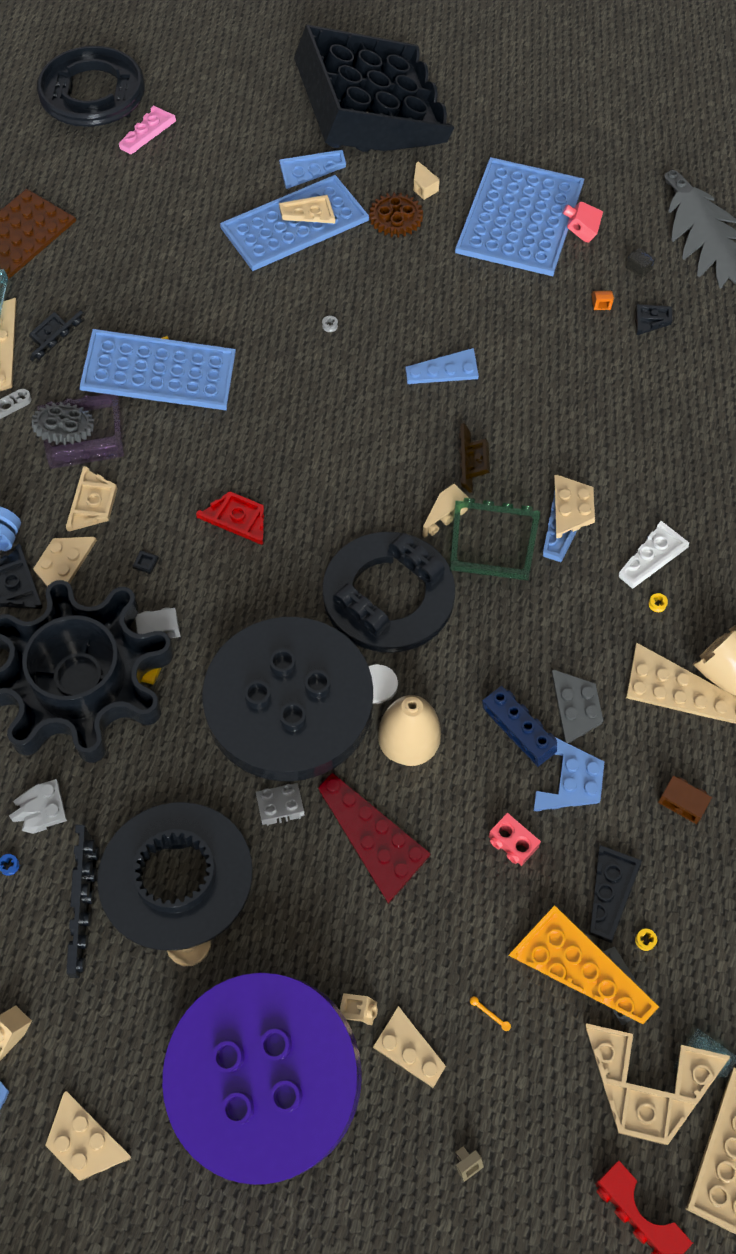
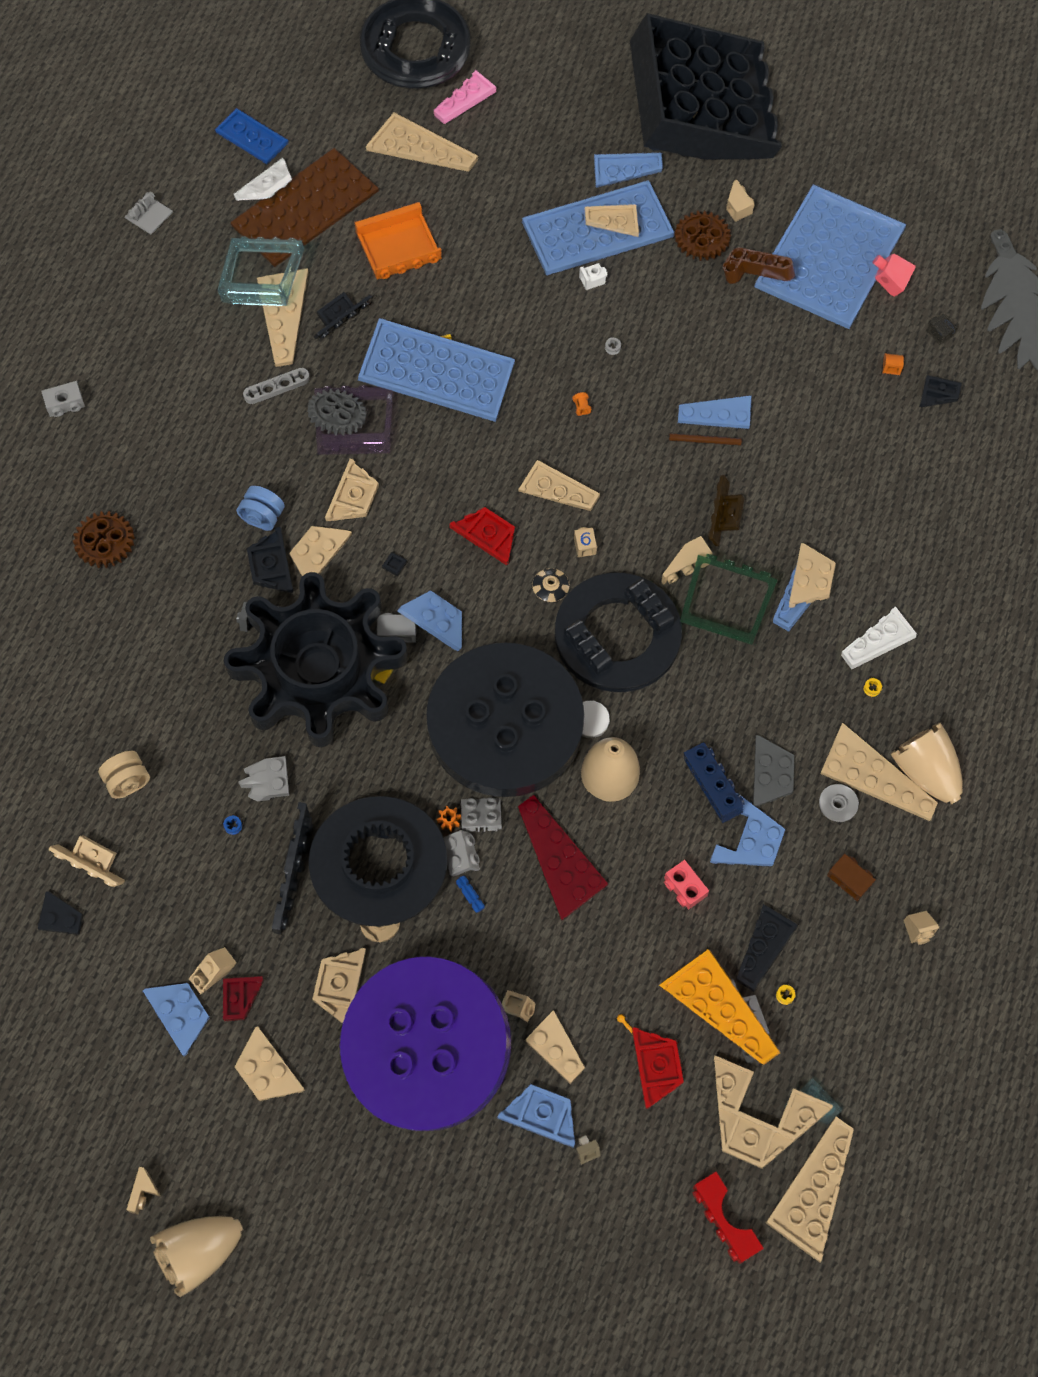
camera: 10 degrees right, 5 degrees up
none -> dark red wing [223,976,264,1021]
none -> tan wing [313,948,366,1023]
none -> orange panel [355,202,442,279]
none -> tan wing [366,113,478,172]
none -> medium blue wing [398,591,462,651]
none -> orange gear [437,806,462,832]
none -> light grey bracket [443,830,480,876]
none -> blue axle [456,876,484,913]
none -> medium blue wing [498,1085,575,1148]
none -> tan wing [518,460,600,511]
none -> dish [532,568,570,602]
none -> orange bush [572,392,592,416]
none -> tan brick [574,527,597,557]
none -> white brick [579,263,607,290]
none -> red wing [632,1027,684,1109]
none -> reddish brown bar [669,433,742,445]
none -> reddish brown beam [723,248,795,284]
none -> light grey dish [819,784,859,822]

